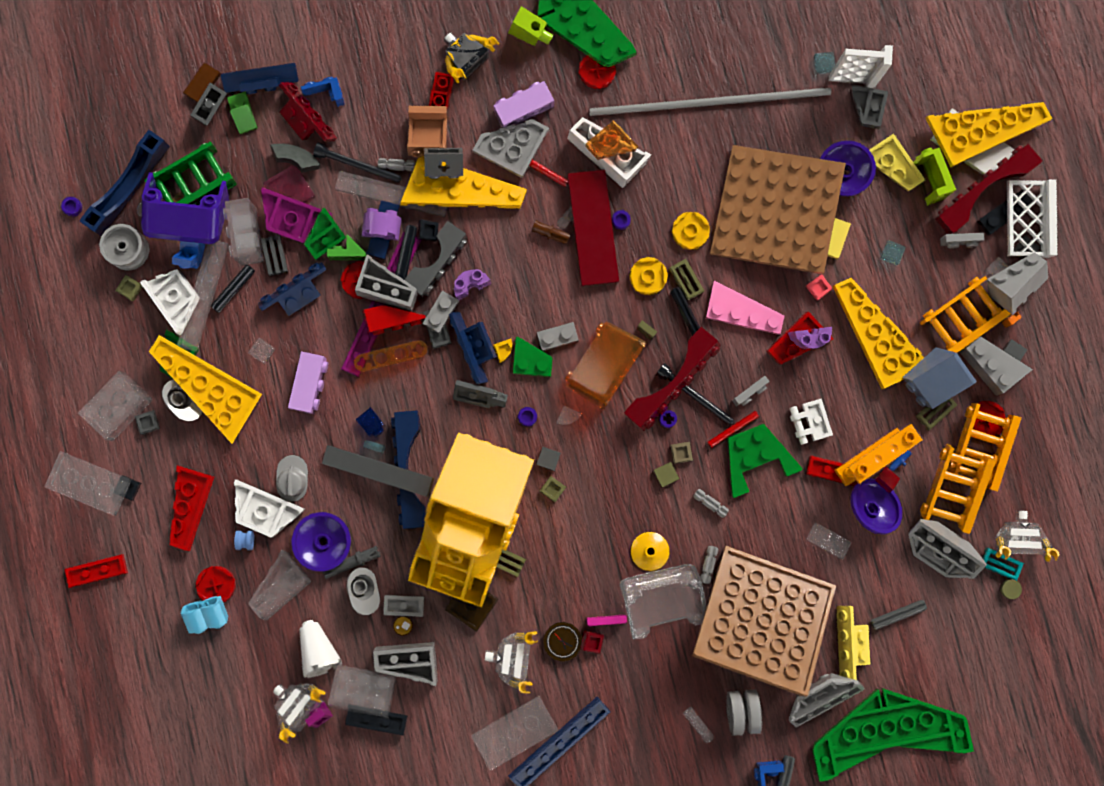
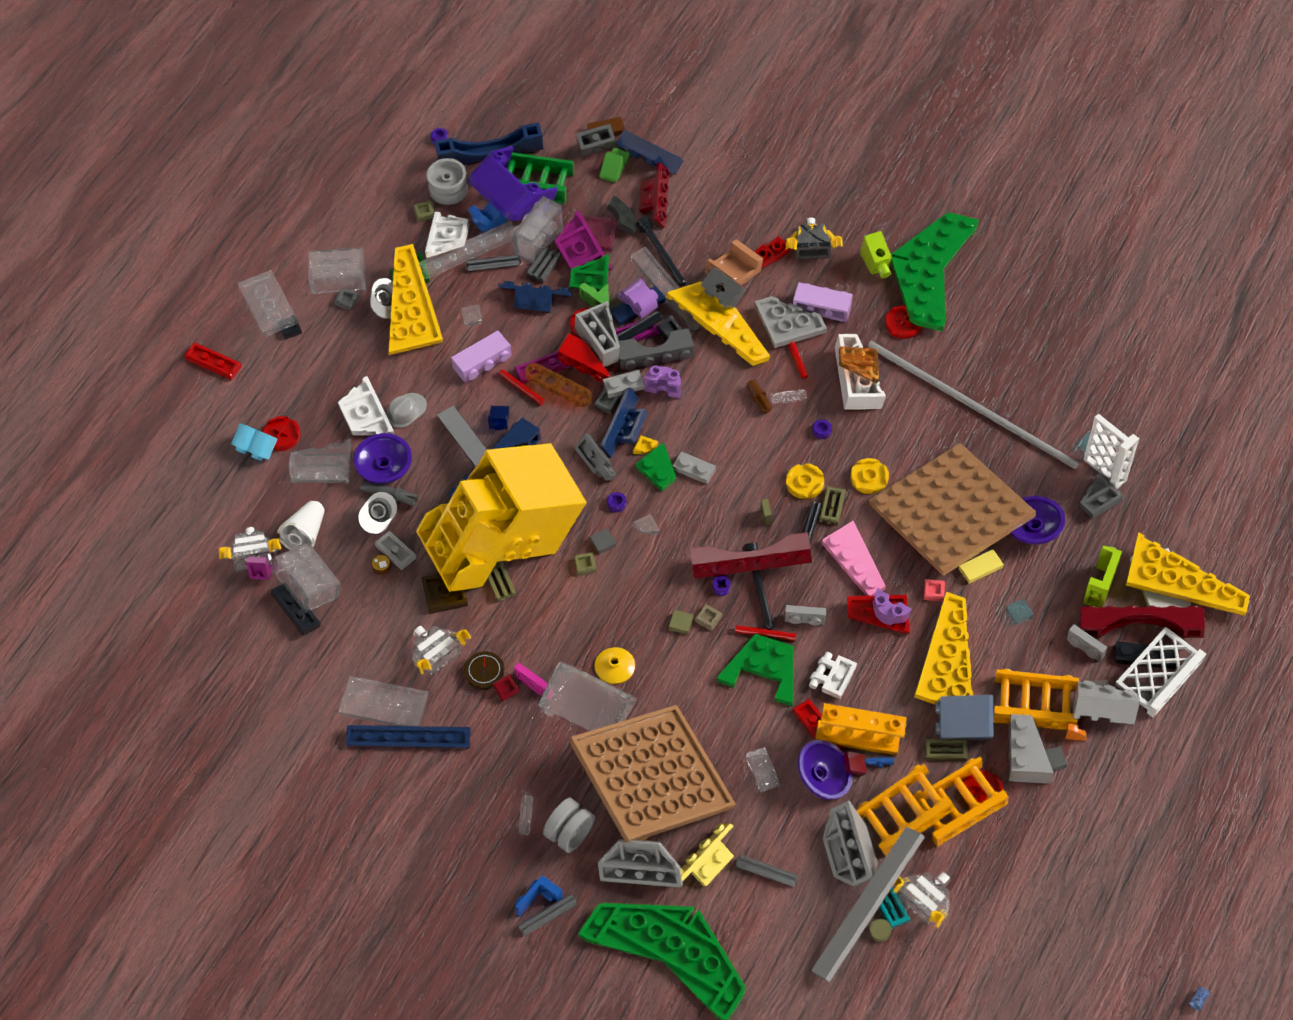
camera: 50 degrees right, 25 degrees down
red wing [170,465,214,551] -> none
medium blue wheel [234,531,254,550] -> none
blue bracket [300,77,345,106] -> none
clear light blue tile [363,440,386,454] -> none
light grey wedge [373,642,438,686] -> none
light grey axle [378,158,415,171] -> none
clear orange windscreen [564,321,647,410] -> none
dark red tile [567,170,619,287] -> none
light grey axle [693,489,729,518] -> none
light grey axle [700,546,718,584] -> none
light yellow wing [869,134,925,192] -> none
none -> red bar [498,369,545,406]
none -> light grey tile [811,827,924,982]

